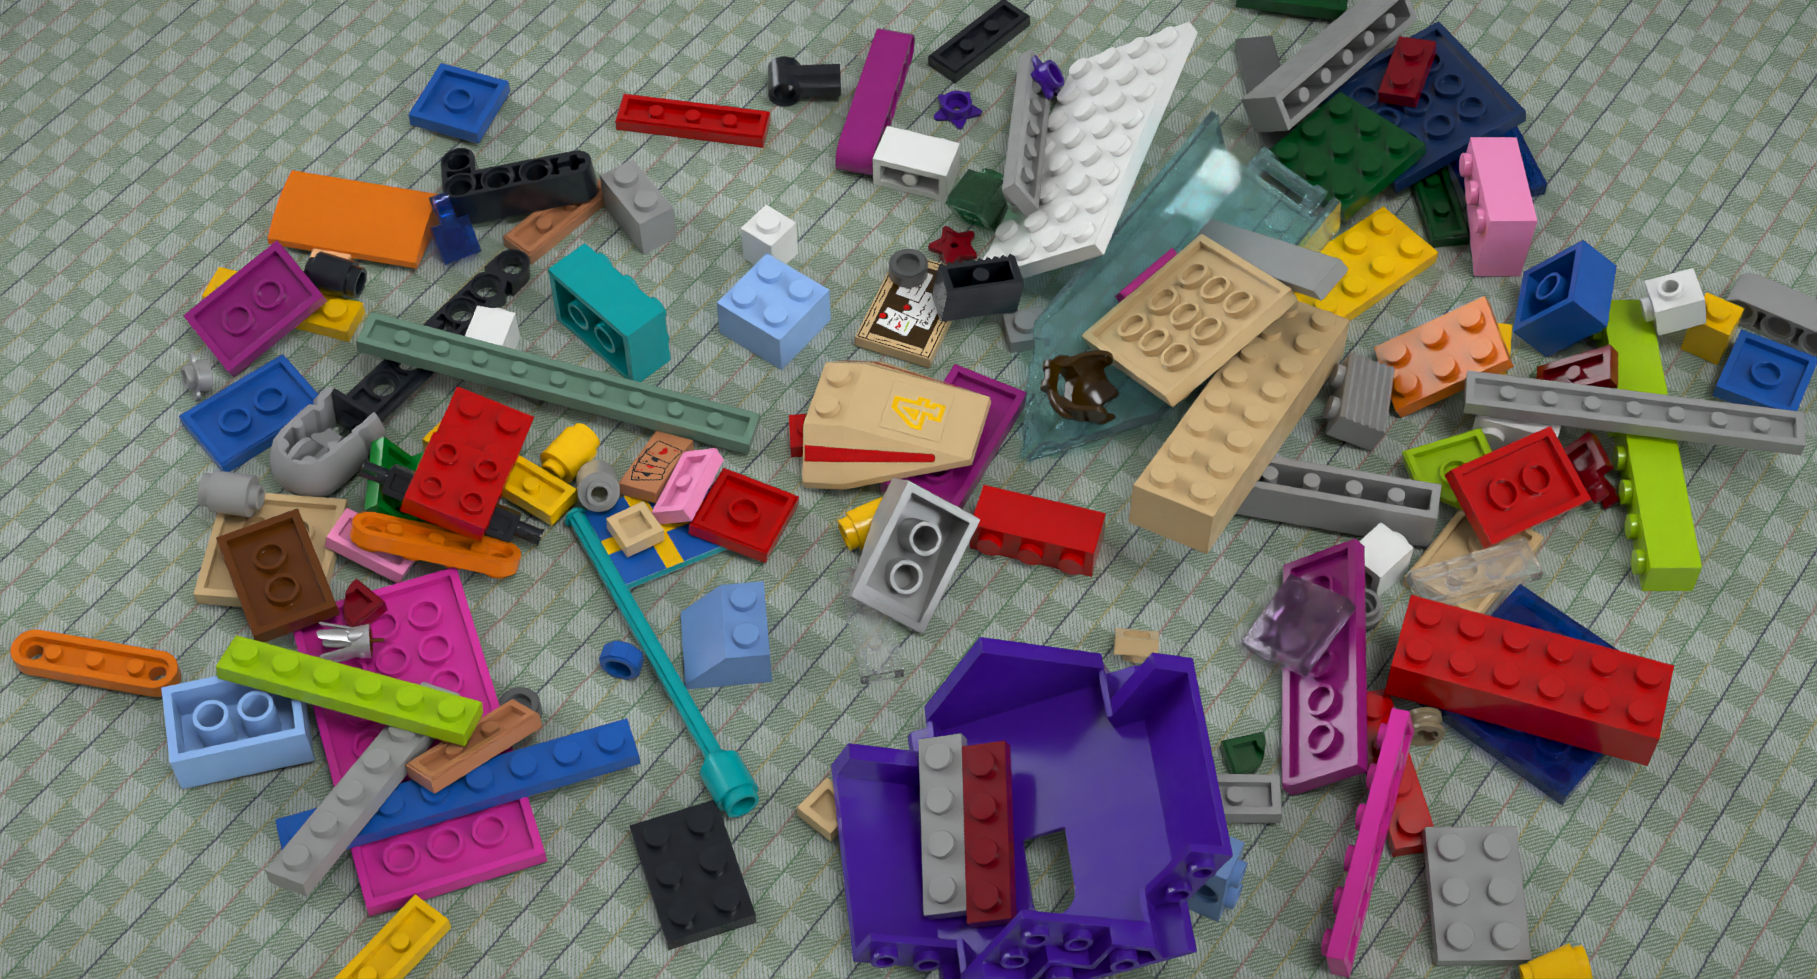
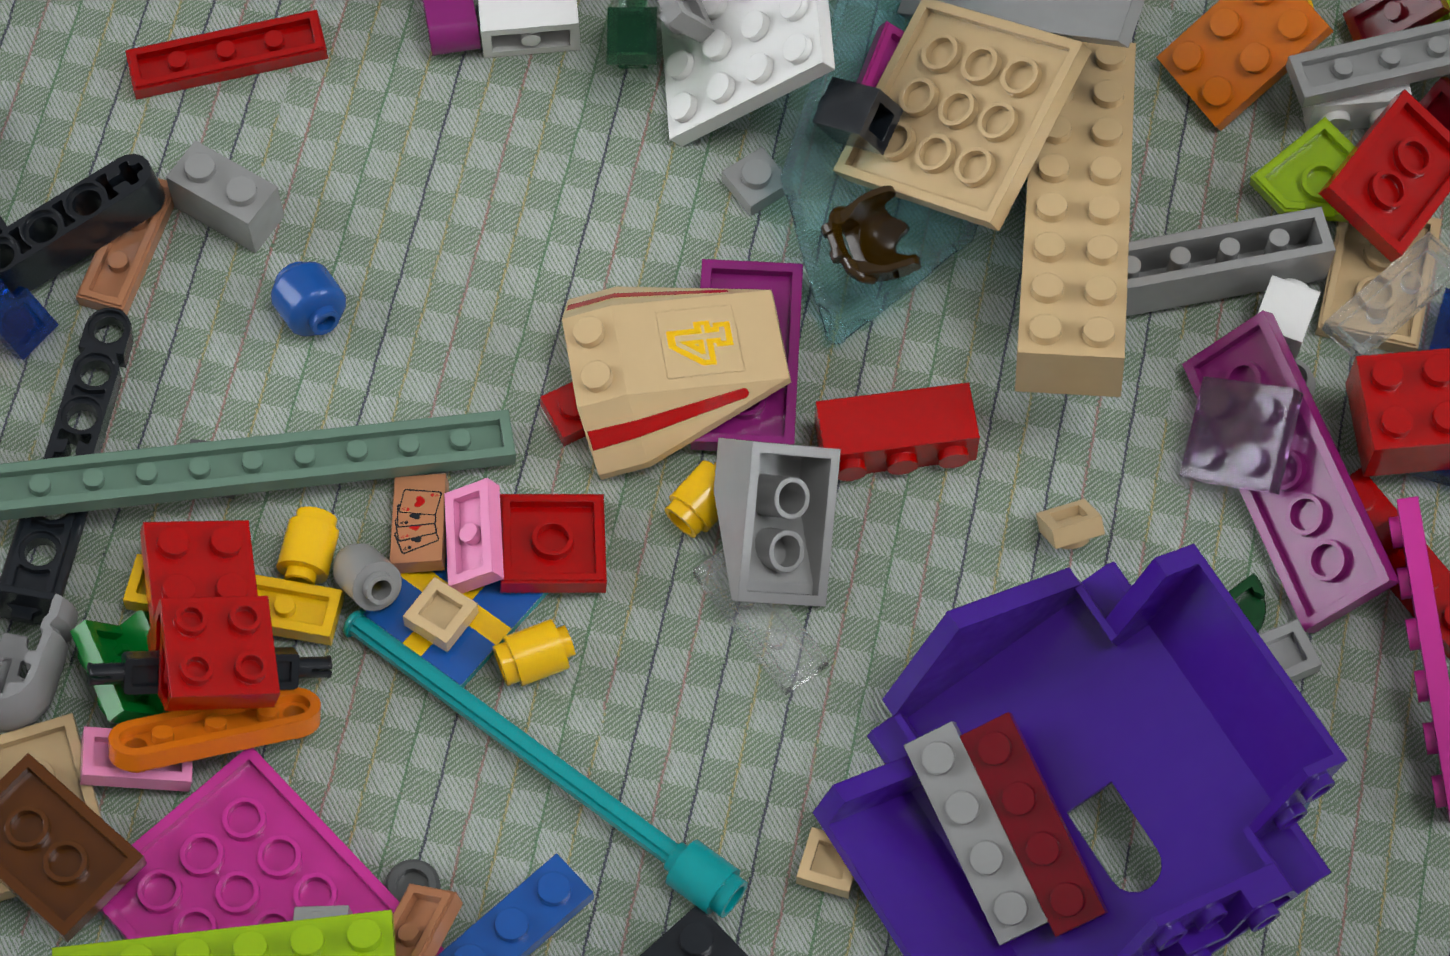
camera: 25 degrees left, 10 degrees up
flat silver piece [316,622,385,663] -> none
dark red tile [343,578,388,627] -> none
white brick [465,306,520,349] -> none
teal brick [548,243,671,382] -> none
blue tile [599,640,644,680] -> none
medium blue slope [681,581,772,689] -> none
light blue brick [717,253,831,370] -> none
white brick [741,205,798,265] -> none
tile [855,259,953,368] -> none
dark grey tile [889,249,928,288] -> none
dark red plate [928,226,977,265] -> none
black brick [932,254,1024,322] -> none
light grey brick [1323,352,1395,451] -> none
dark tan bush [1410,707,1445,746] -> none
none -> blue head [271,261,346,337]
none -> yellow brick [492,619,576,686]
none -> black brick [812,77,904,155]

